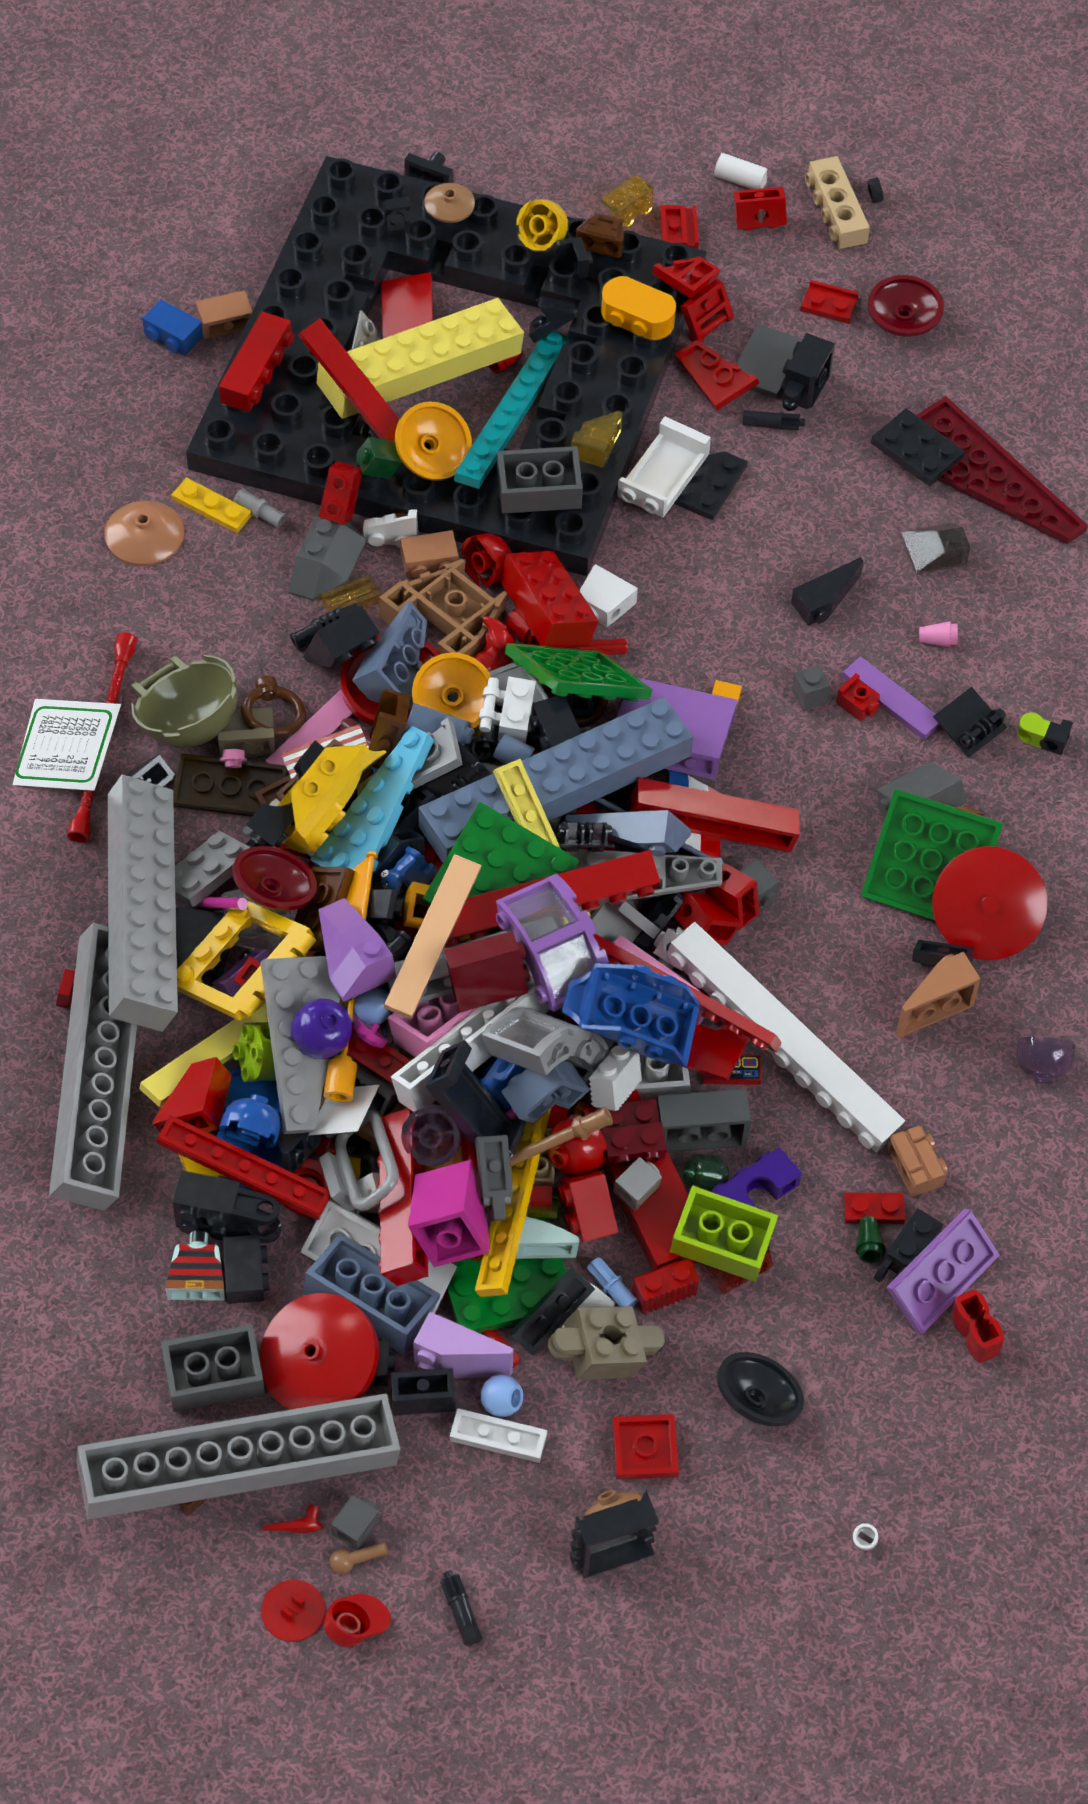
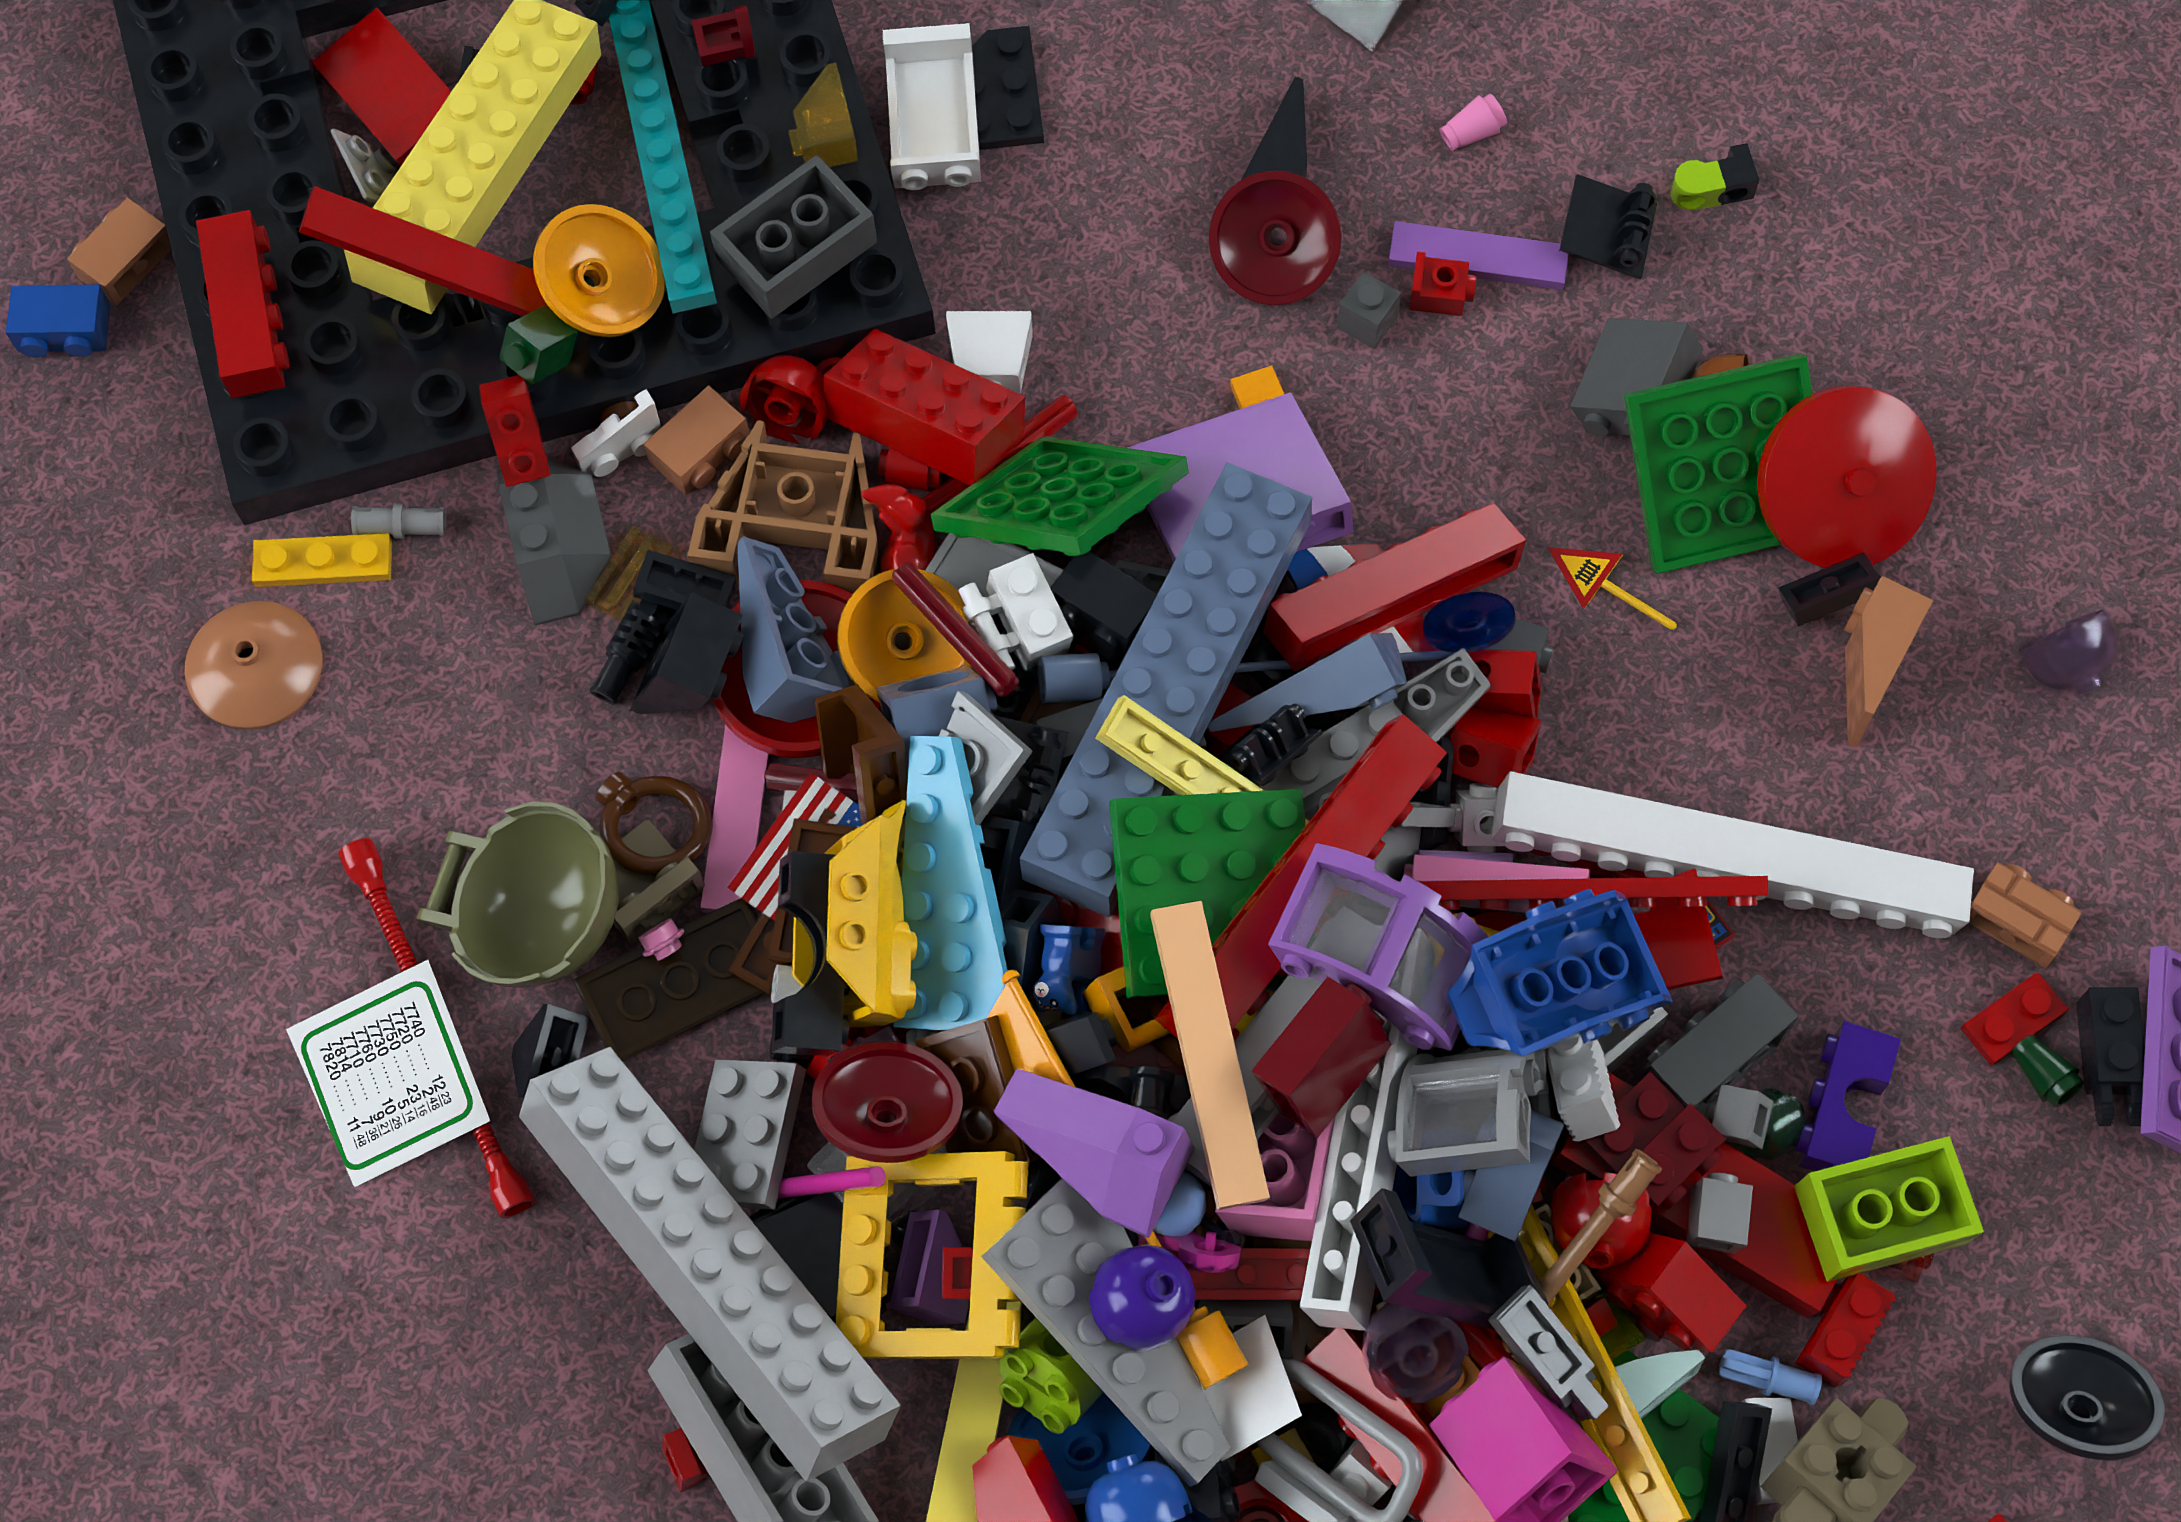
camera: 30 degrees left, 10 degrees up
none -> black tile [633,550,736,614]
none -> dark red tile [691,5,755,66]
none -> dark red axle [892,562,1019,697]
none -> dark red dish [1209,170,1342,305]
none -> clear blue dish [1423,592,1516,653]
none -> piece [1547,547,1677,630]
none -> light grey plate [1708,1084,1773,1149]

